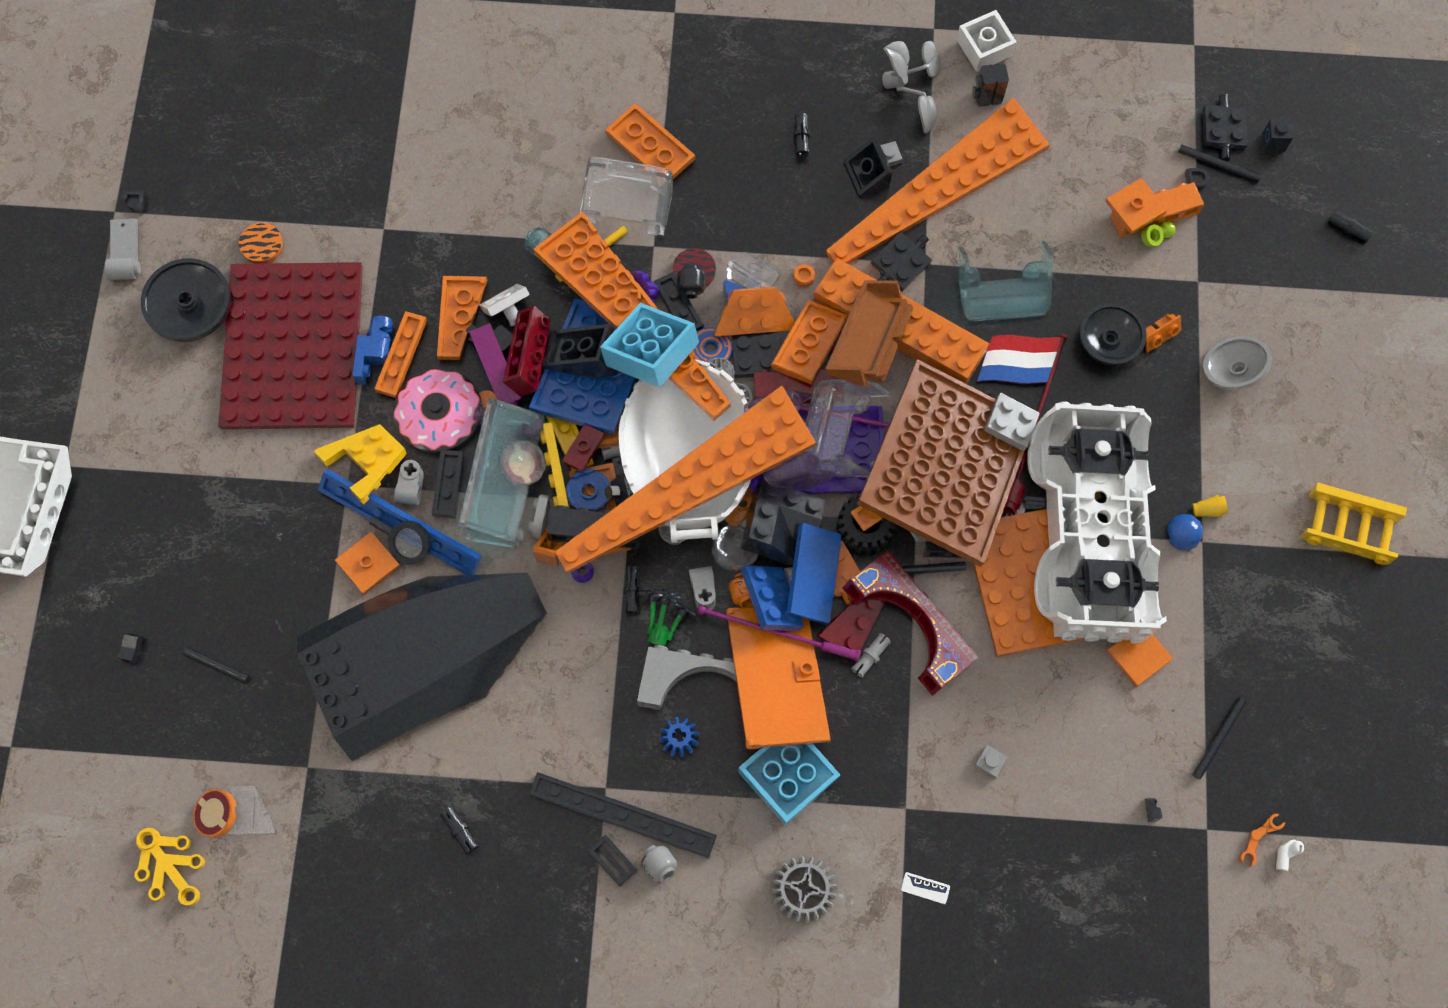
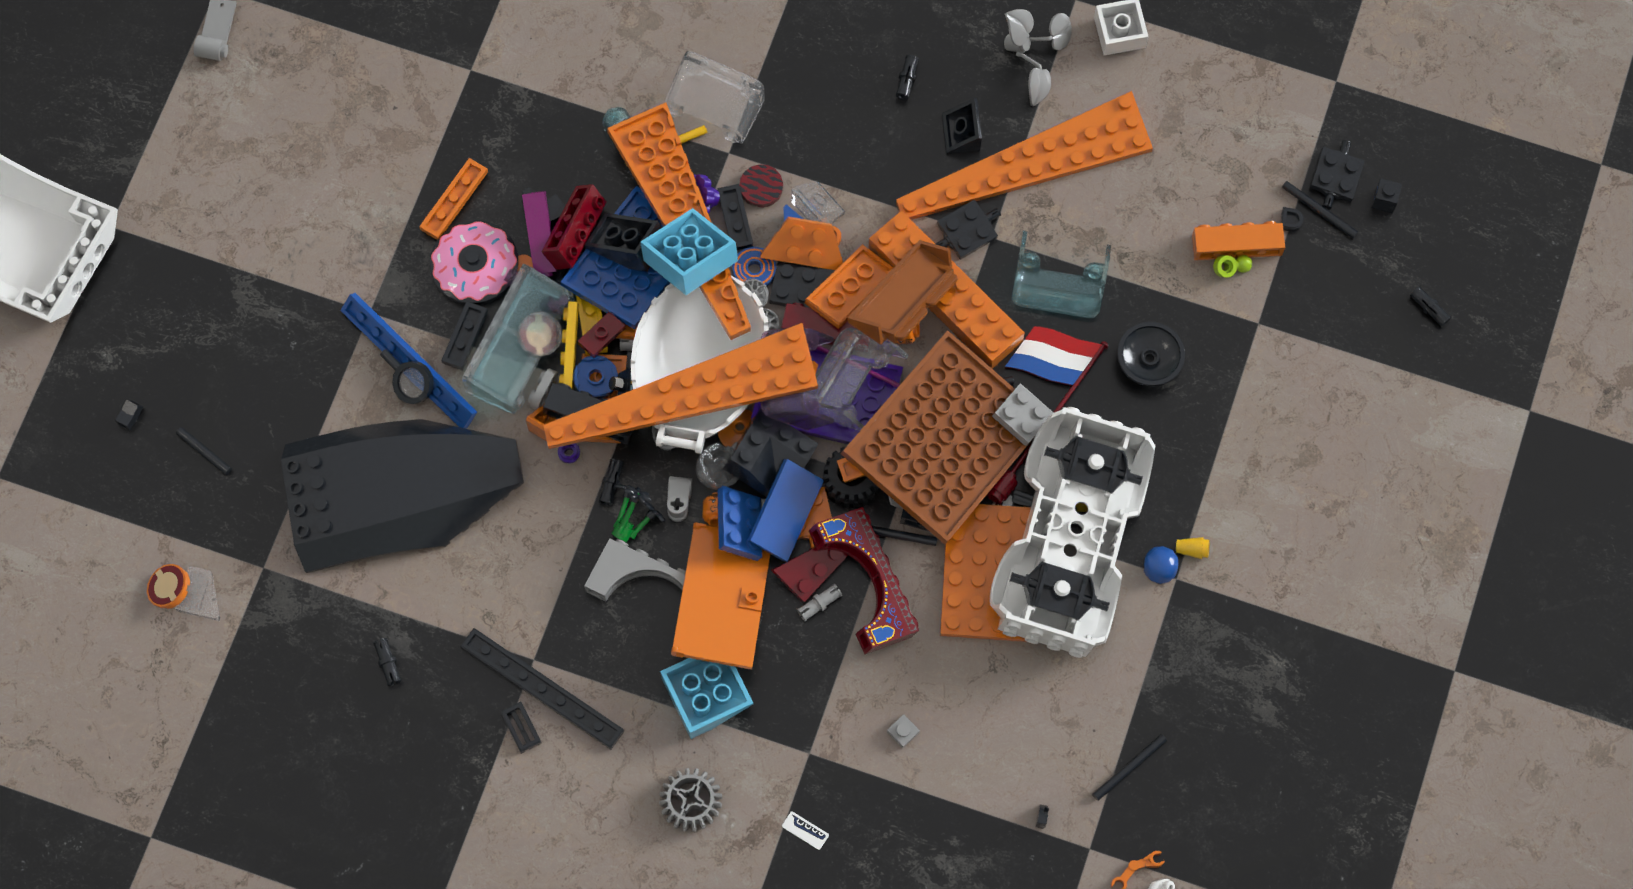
camera: 15 degrees right, 0 degrees up
yellow plant [134,828,205,906] -> none
black dish [141,258,231,342] -> none
dark red plate [218,262,363,429] -> none
orange tile [239,222,283,264] -> none
yellow wing [314,424,407,504] -> none
orange plate [335,532,400,595] -> none
blue plate [353,316,393,385] -> none
light grey piece [394,460,424,506] -> none
orange wing [437,276,488,360] -> none
white tile [479,284,530,326] -> none
orange plate [605,103,695,186] -> none
light grey head [641,845,677,883] -> none
blue gear [659,717,699,758] -> none
black head [677,265,706,299] -> none
magenta piece [697,605,861,662] -> none
orange tile [793,264,815,287] -> none
light grey plate [880,141,902,166] -> none
black brick [972,63,1009,107] -> none
orange plate [1105,178,1167,234] -> none
orange tile [1106,635,1173,687] -> none
orange hinge [1145,314,1181,353] -> none
light grey dish [1203,336,1272,390] -> none
yellow fence [1300,482,1407,565] -> none

